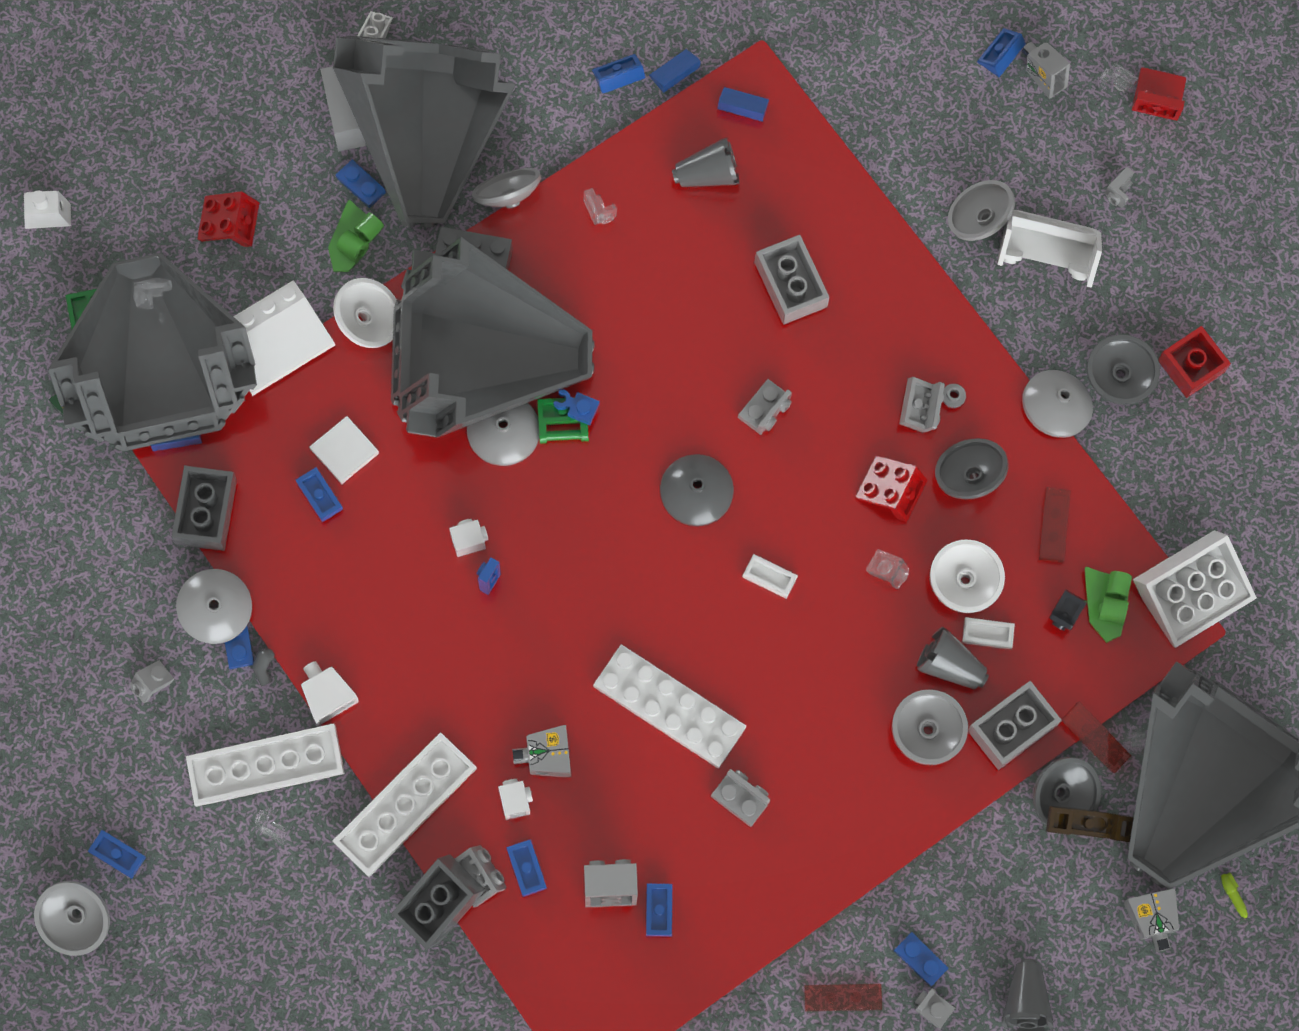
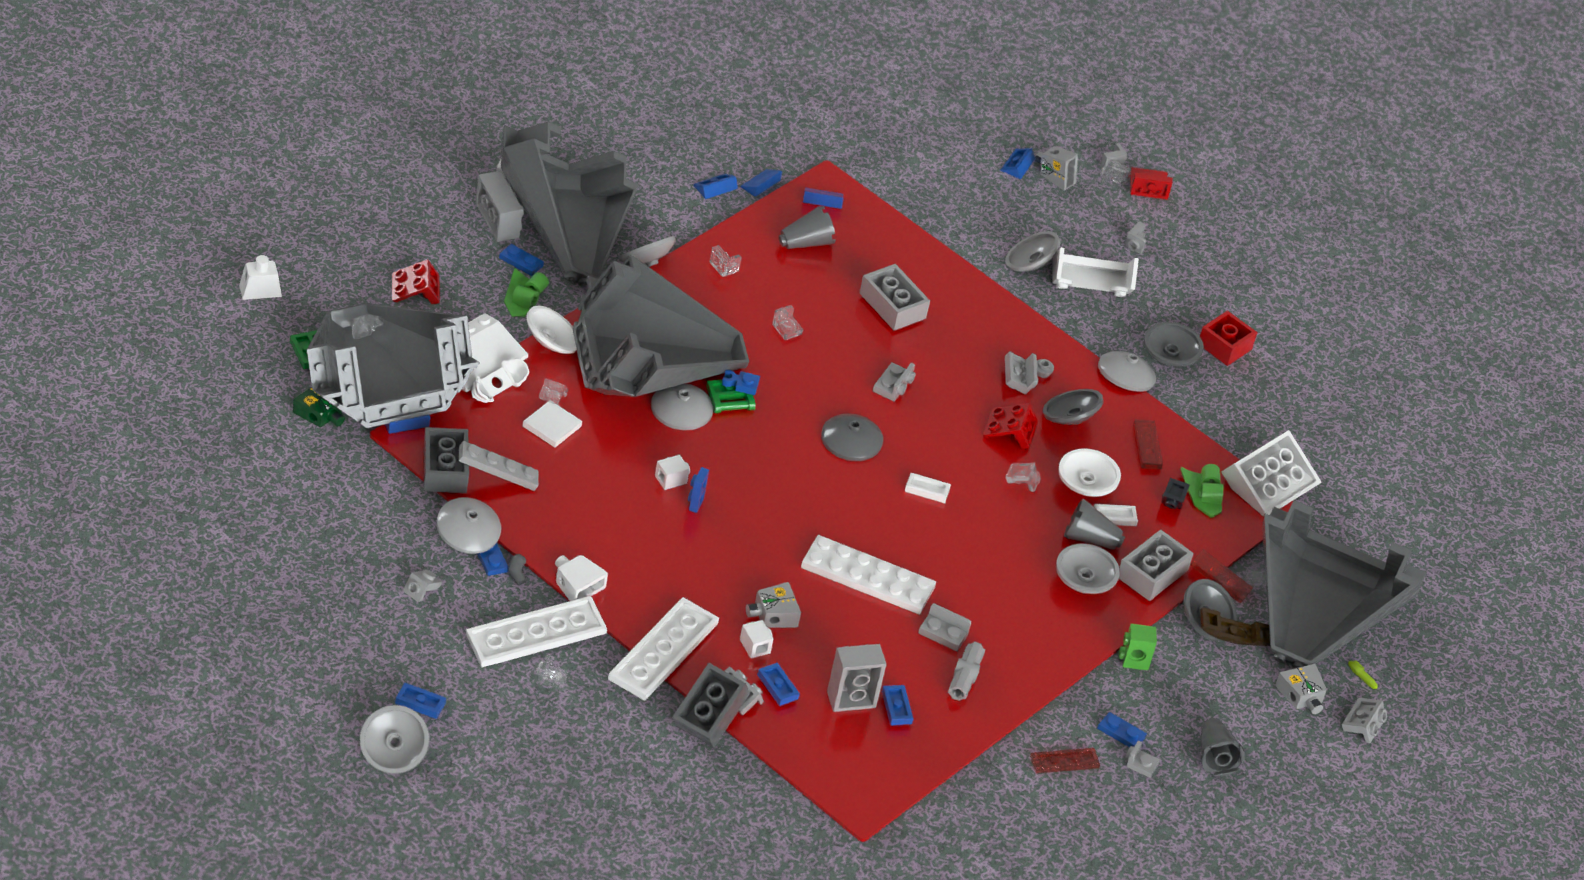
camera: 15 degrees left, 30 degrees down
blue plate [295,467,343,522] -> none
none -> light grey plate [459,441,539,491]
none -> white piece [471,358,529,403]
none -> clear bracket [539,378,569,405]
none -> clear bracket [772,305,803,340]
none -> light grey piece [948,642,985,701]
none -> light grey bracket [1100,143,1127,171]
none -> bright green brick [1119,624,1157,670]
none -> light grey bracket [1342,698,1387,743]

